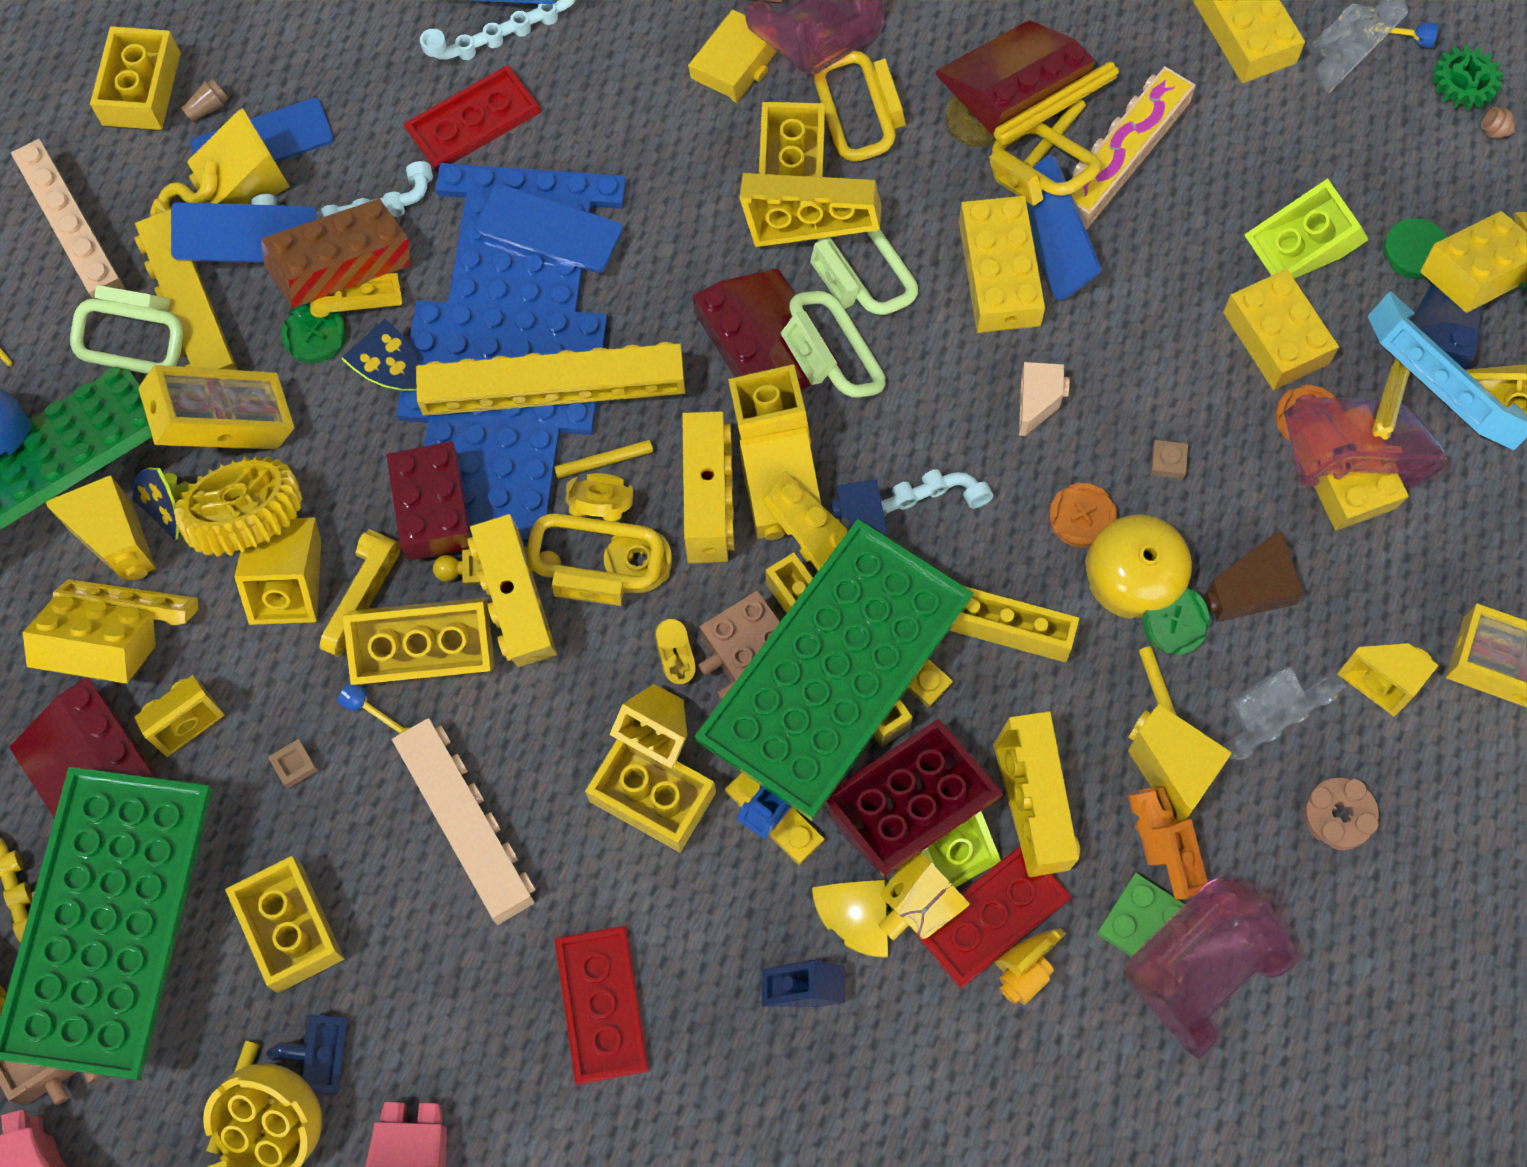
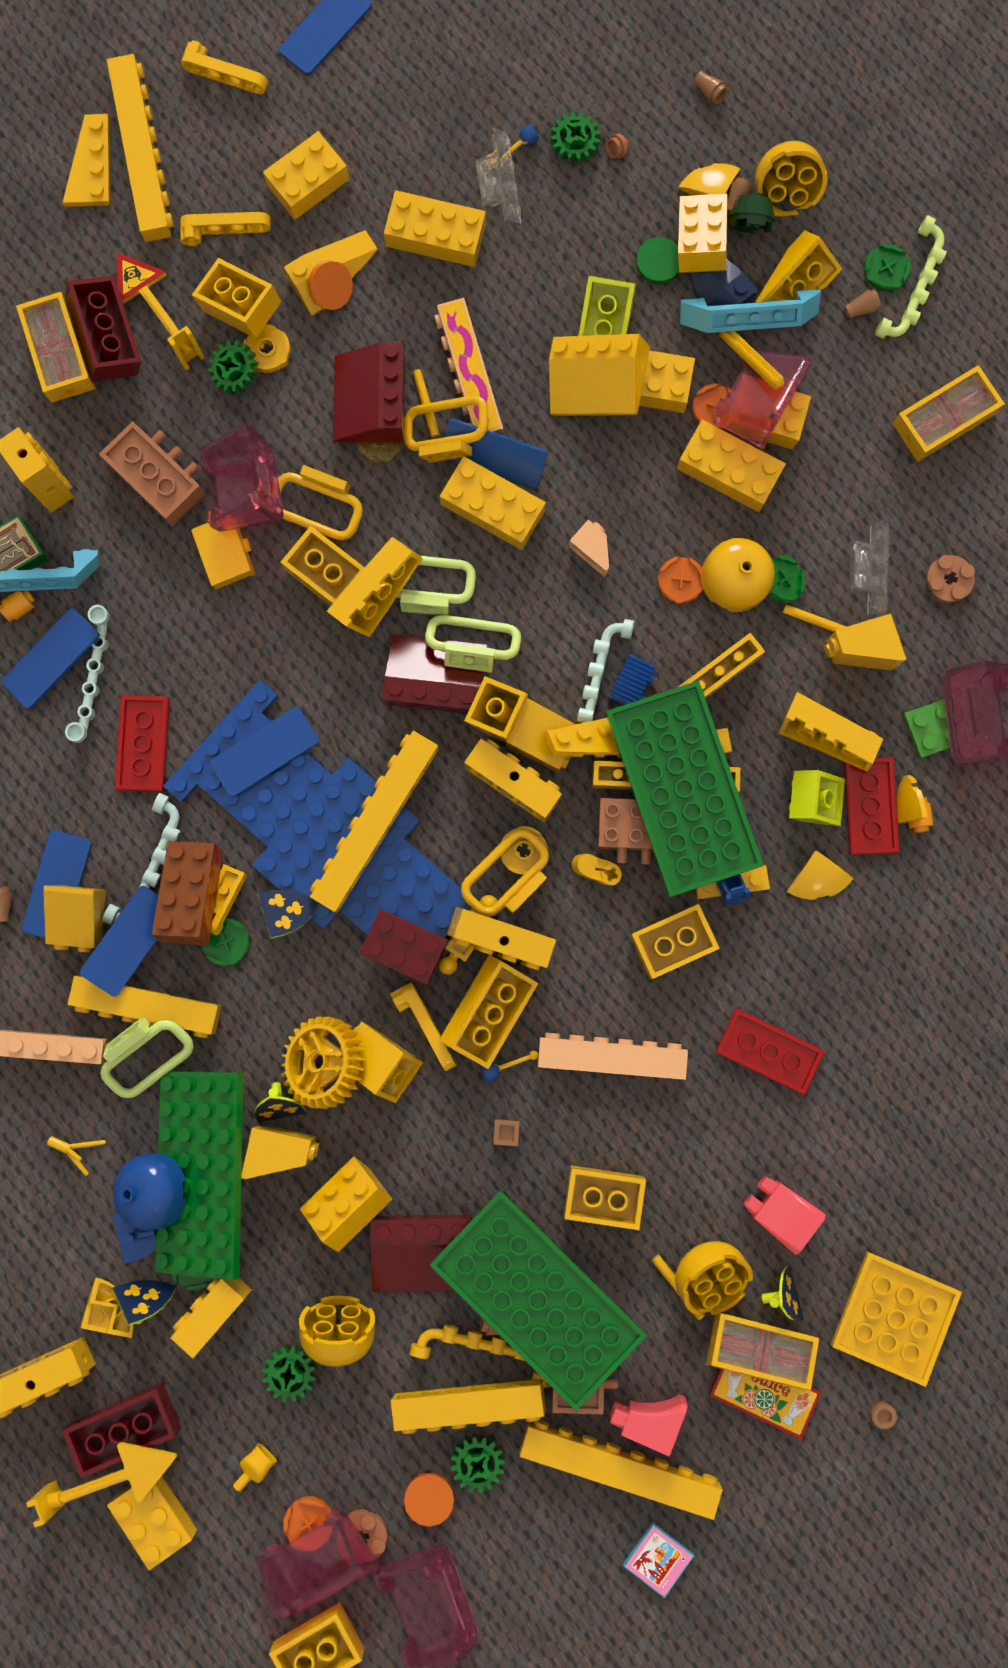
camera: 55 degrees left, 15 degrees up
yellow plate [53,579,198,625] -> none
yellow slope [134,675,225,757] -> none
yellow brick [138,365,295,449] -> none
yellow animal [150,161,218,216] -> none
dark blue plate [267,1014,347,1095] -> none
yellow bar [554,440,653,479] -> none
yellow plate [565,473,633,521] -> none
yellow slope [609,684,687,769] -> none
dark blue slope [762,960,845,1007] -> none
dark red slope [824,718,1003,877] -> none
dark blue slope [831,479,888,538] -> none
yellow torso [878,853,970,941] -> none
yellow axle [993,62,1119,144] -> none
orange plate [1127,786,1209,900] -> none
medium nougat plate [1150,440,1188,479] -> none
reddish brown slope [1205,531,1303,622] -> none
yellow slope [1337,643,1439,717] -> none
none -> yellow slope [549,334,650,416]
none -> blue brick [608,654,657,706]
none -> yellow brick [677,419,786,512]

